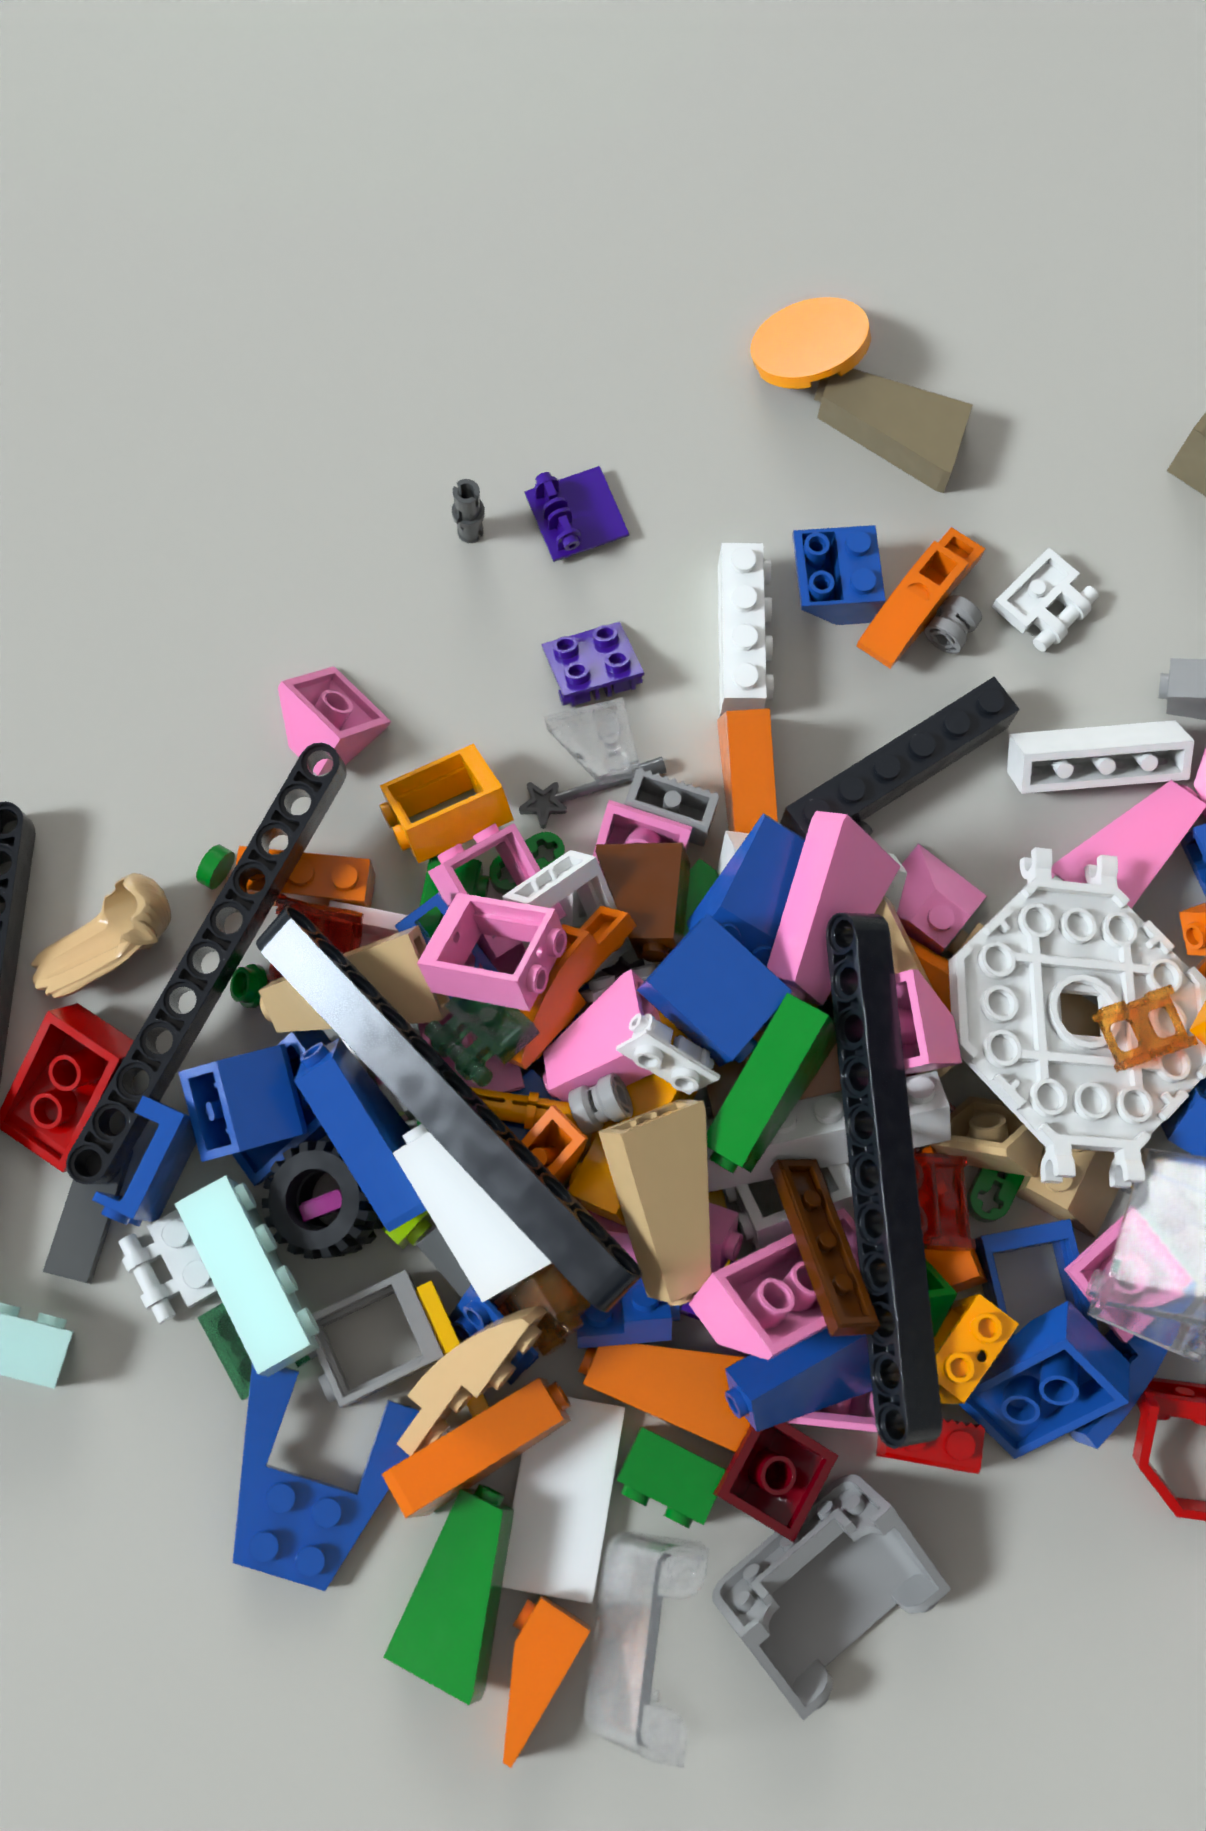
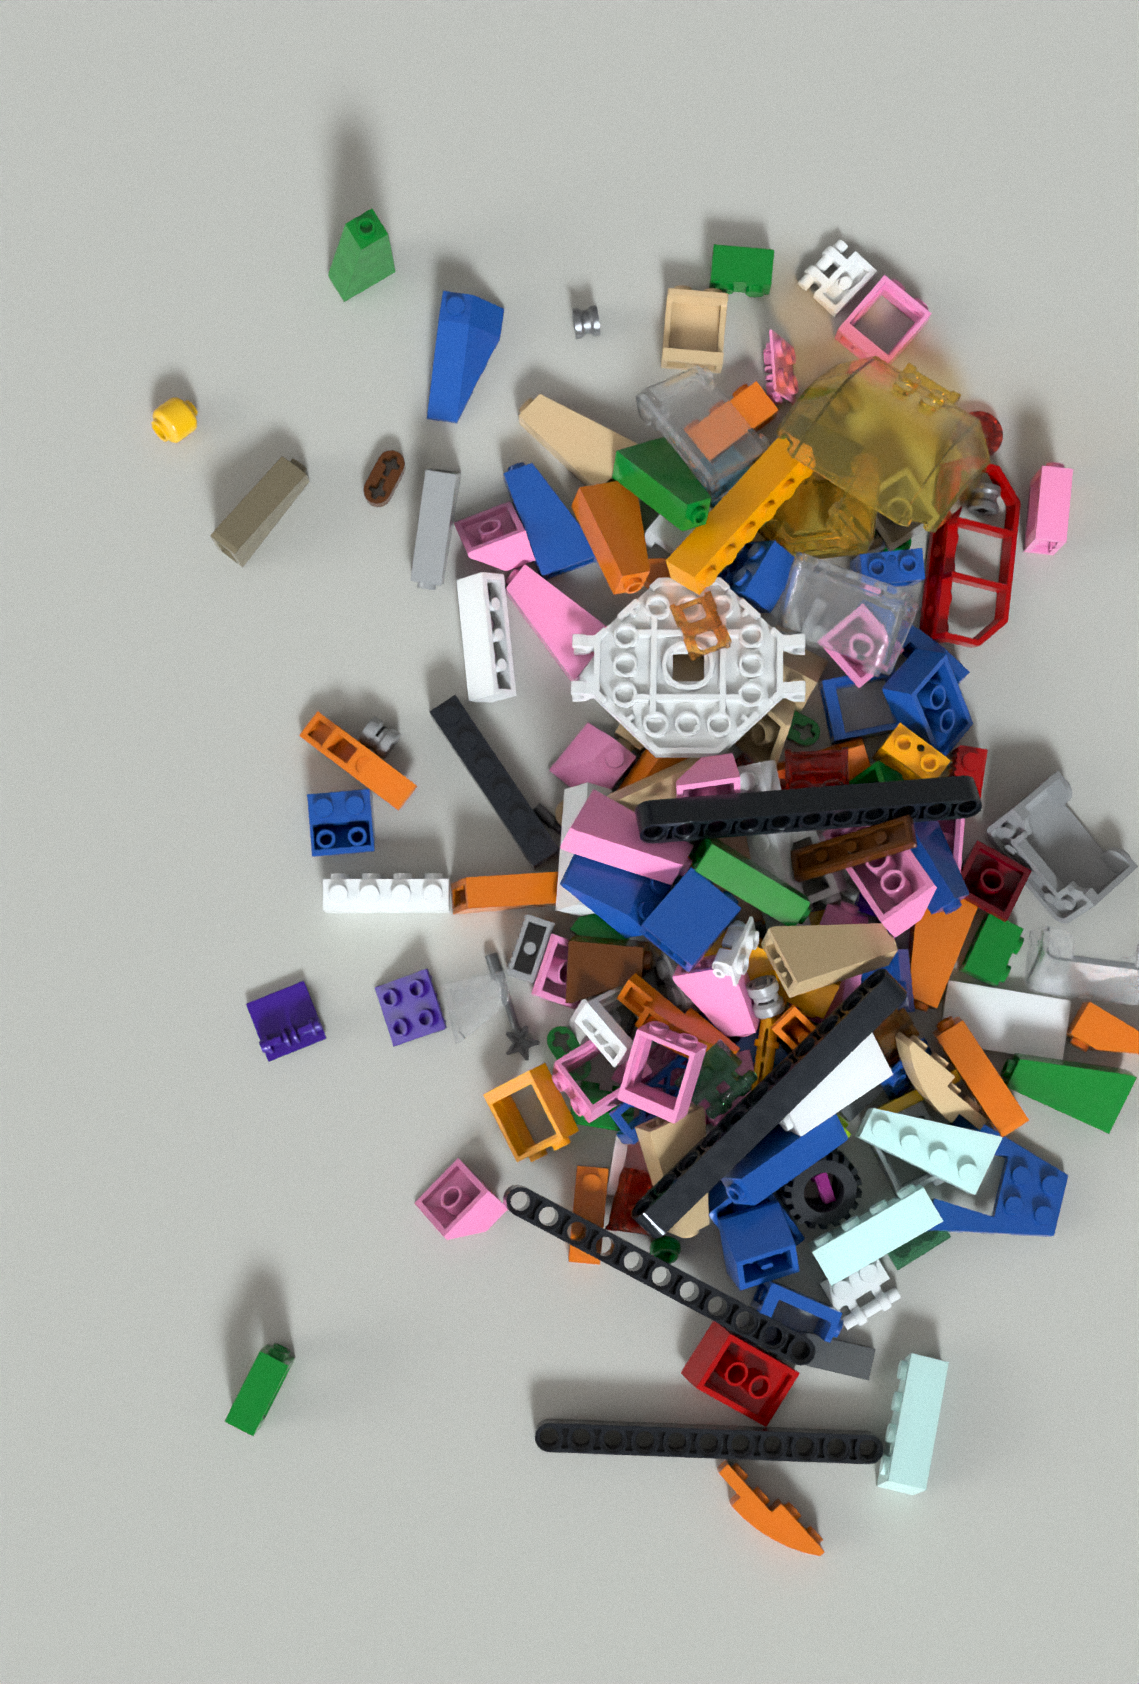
camera: 90 degrees left, 10 degrees up
tan hair [31,873,171,998] -> none
green tile [196,844,235,890] -> none
dark grey pin [452,479,485,543] -> none
light orange tile [751,297,871,389] -> none
dark tan slope [814,369,973,493] -> none
white plate [992,548,1099,652] -> none
none -> green window [224,1343,295,1436]
none -> light aqua wedge [855,1108,1003,1195]

